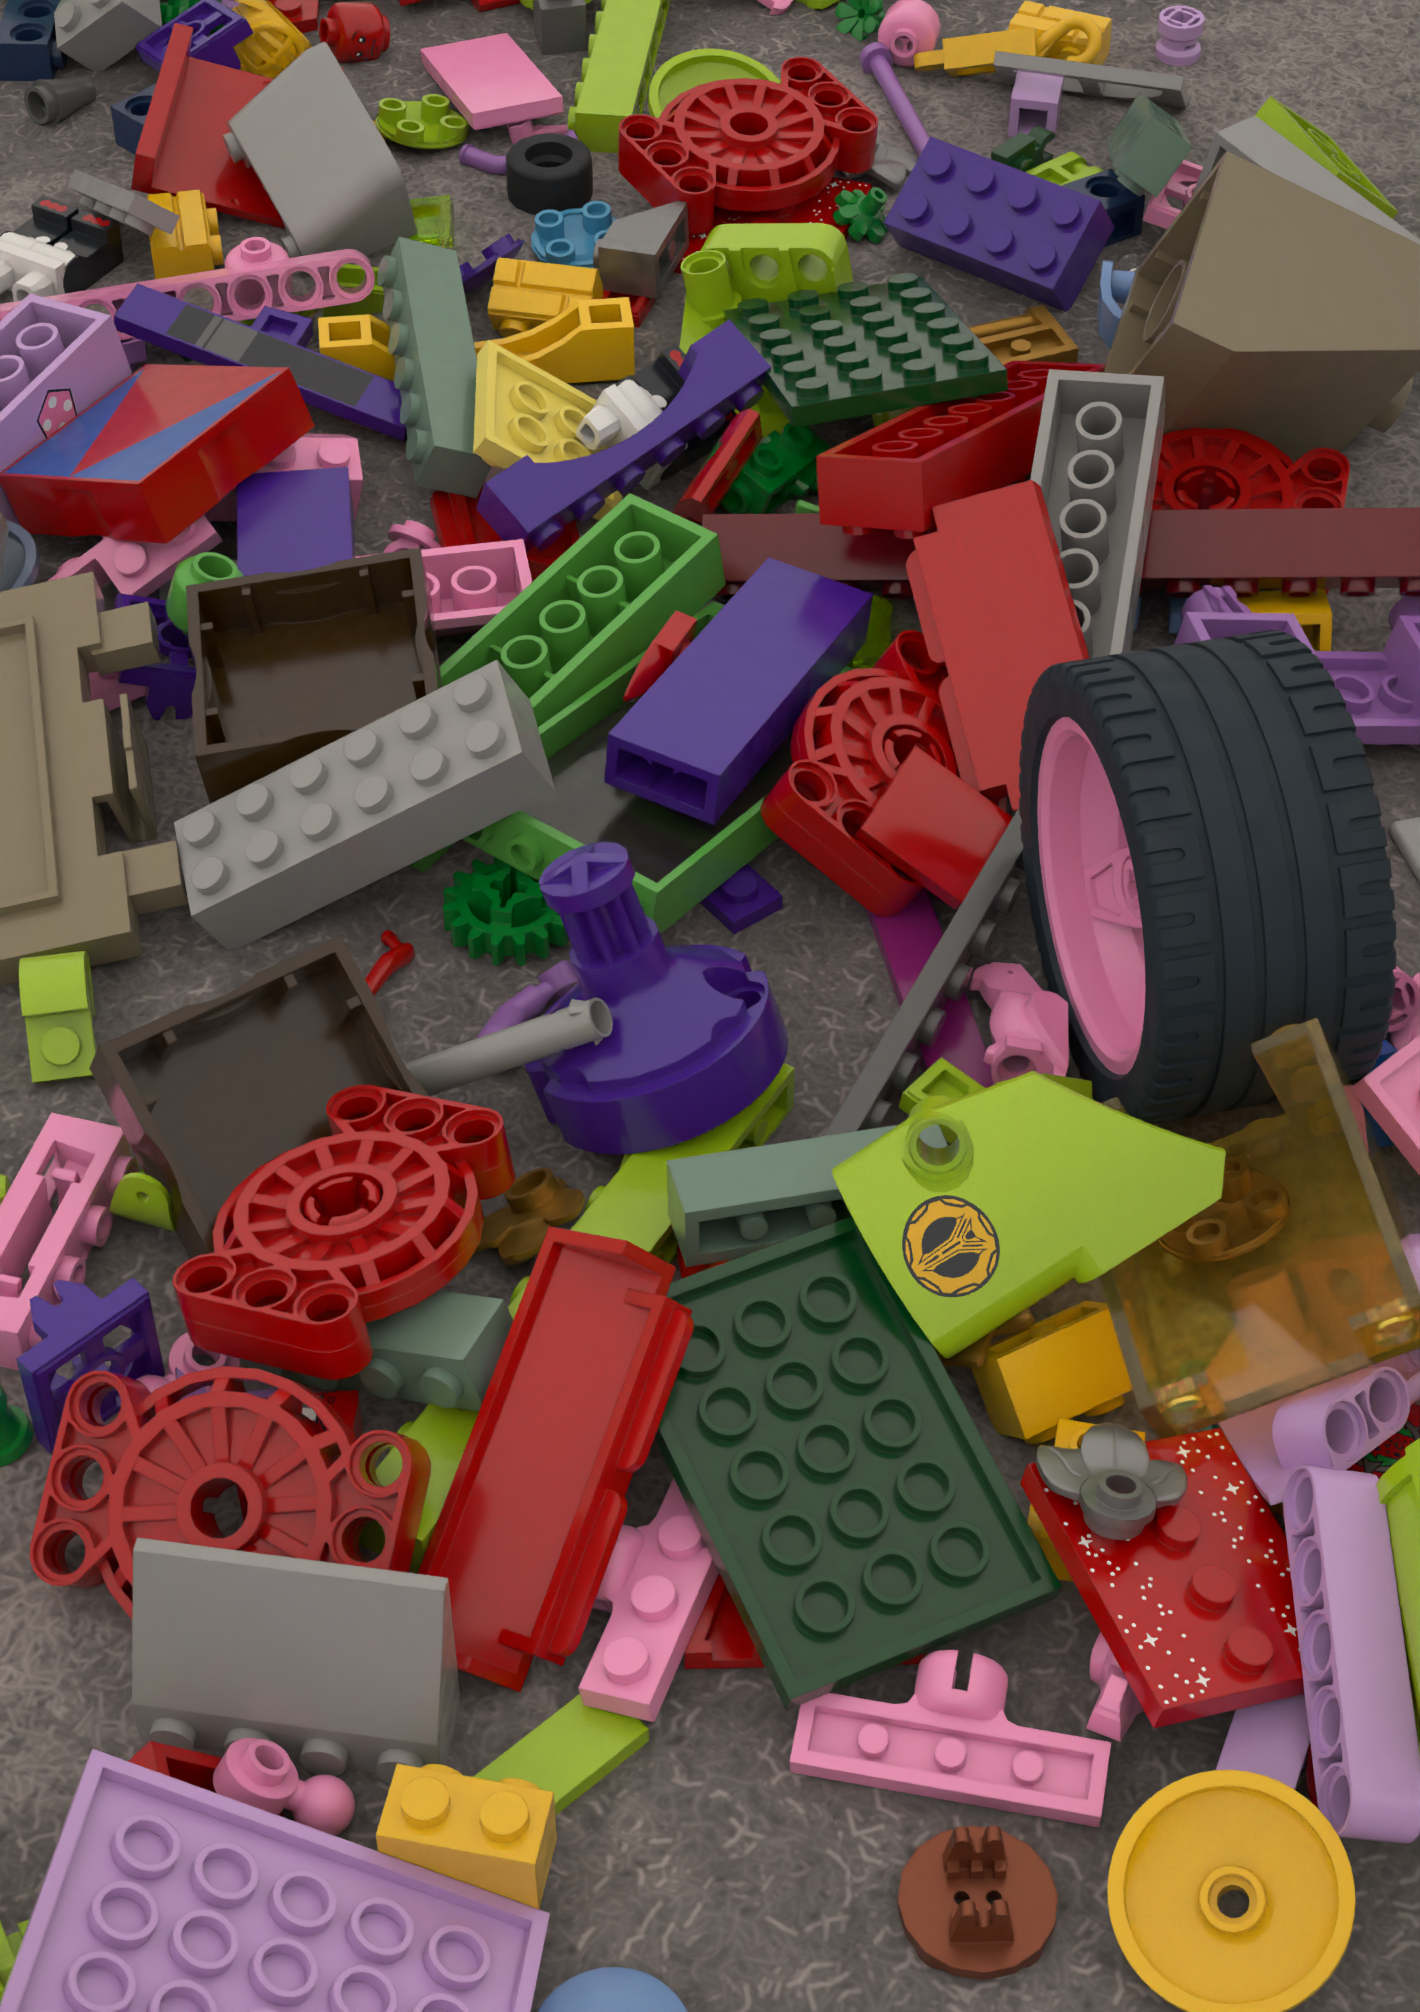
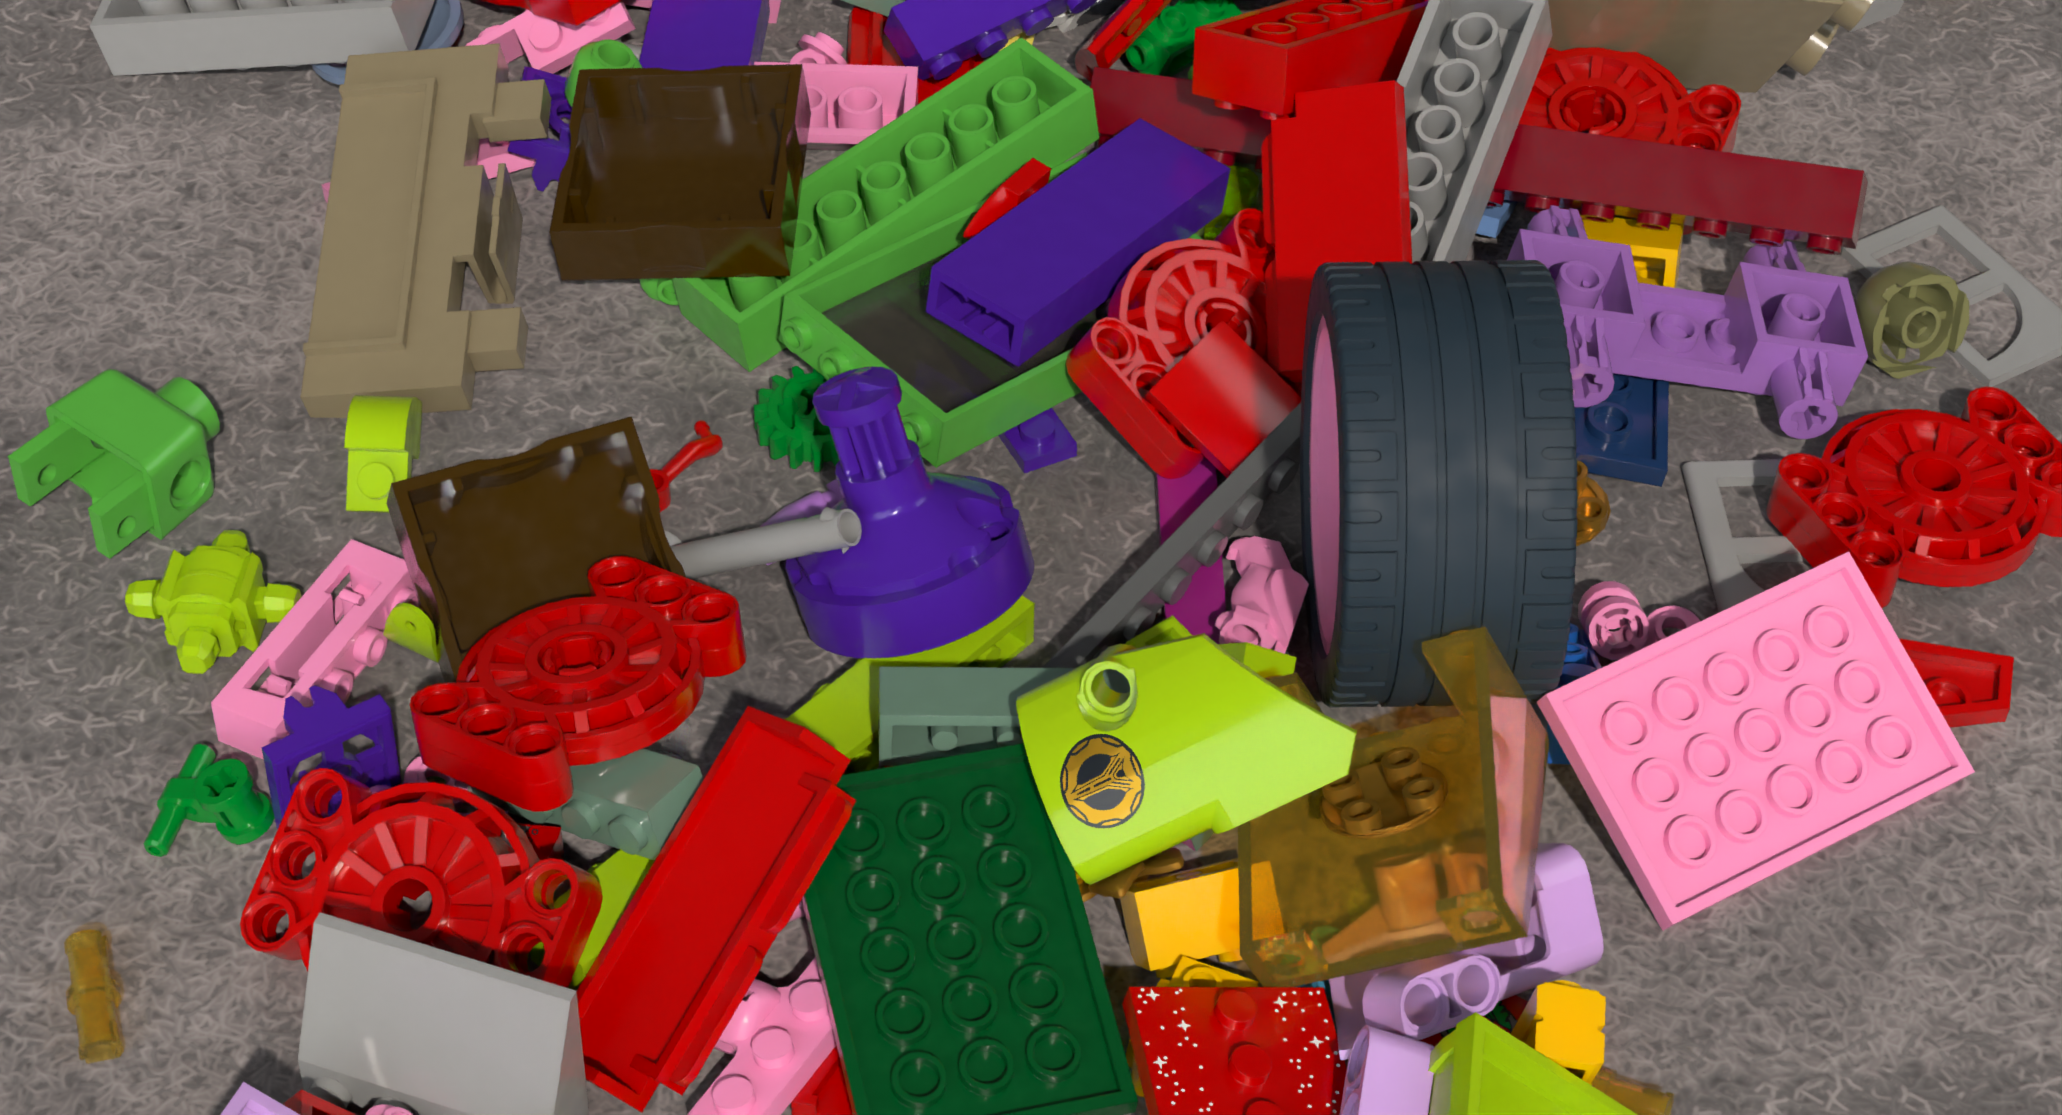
camera: 10 degrees right, 0 degrees up
light grey brick [174,660,556,949] -> none
pearl gold plate [473,1168,586,1265] -> none
flat silver plate [1035,1422,1187,1540] -> none

